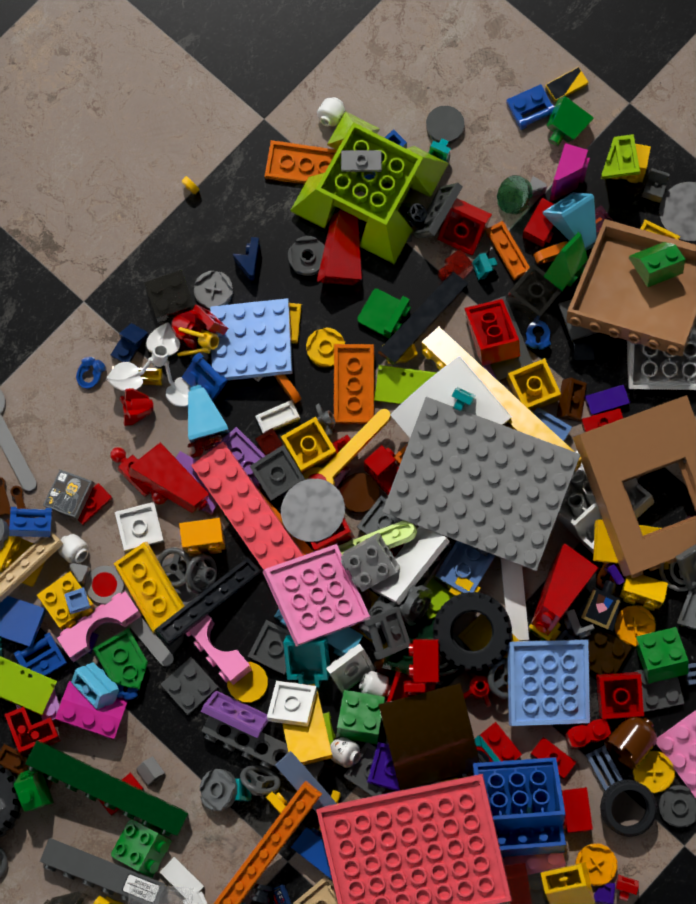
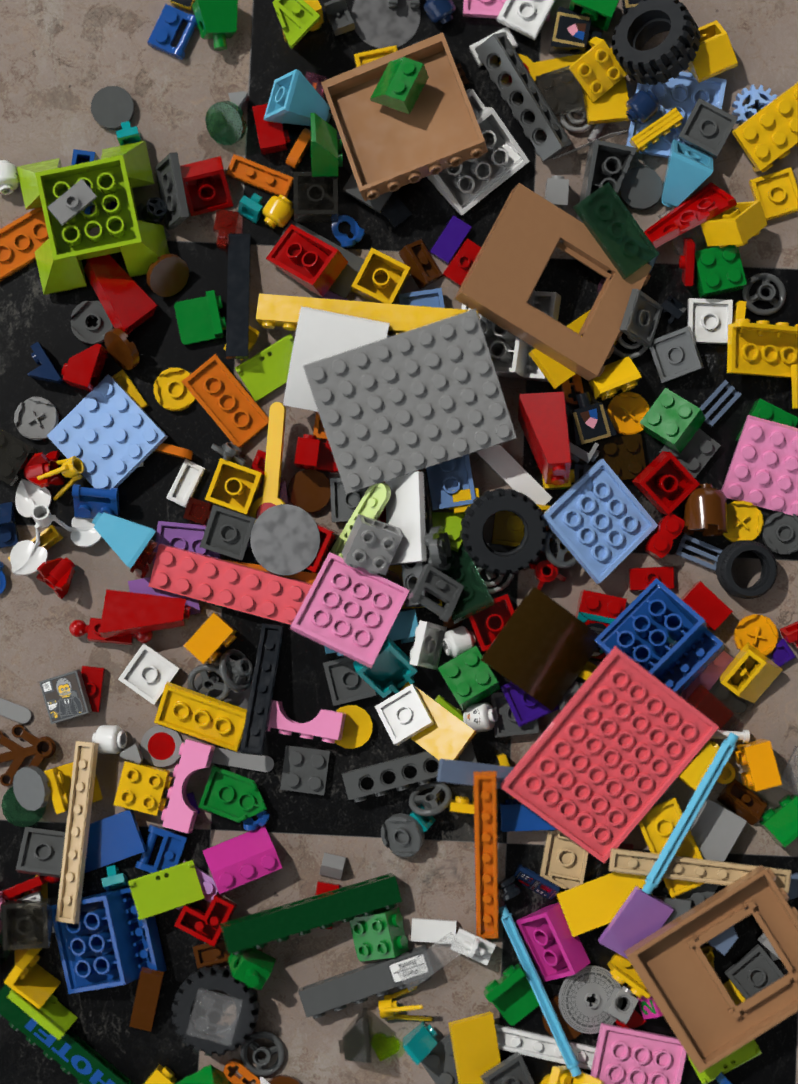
camera: 45 degrees left, 10 degrees up
blue plate [9,507,52,537] -> none
medium blue tile [64,587,91,614] -> none
medium azure brick [71,662,119,710] -> none
red plate [192,304,229,335] -> none
medium lavender tile [201,691,269,738] -> none
red plate [404,680,425,695] -> none
red brick [409,639,439,682] -> none
teal tile [451,387,476,411] -> none
dark pink slope [550,143,590,201] -> none
dark purple tile [604,563,625,585] -> none
none -> red slope [61,344,108,392]
none -> reddish brown tile [104,328,139,370]
none -> reddish brown tile [147,254,189,297]
none -> yellow head [262,195,294,228]

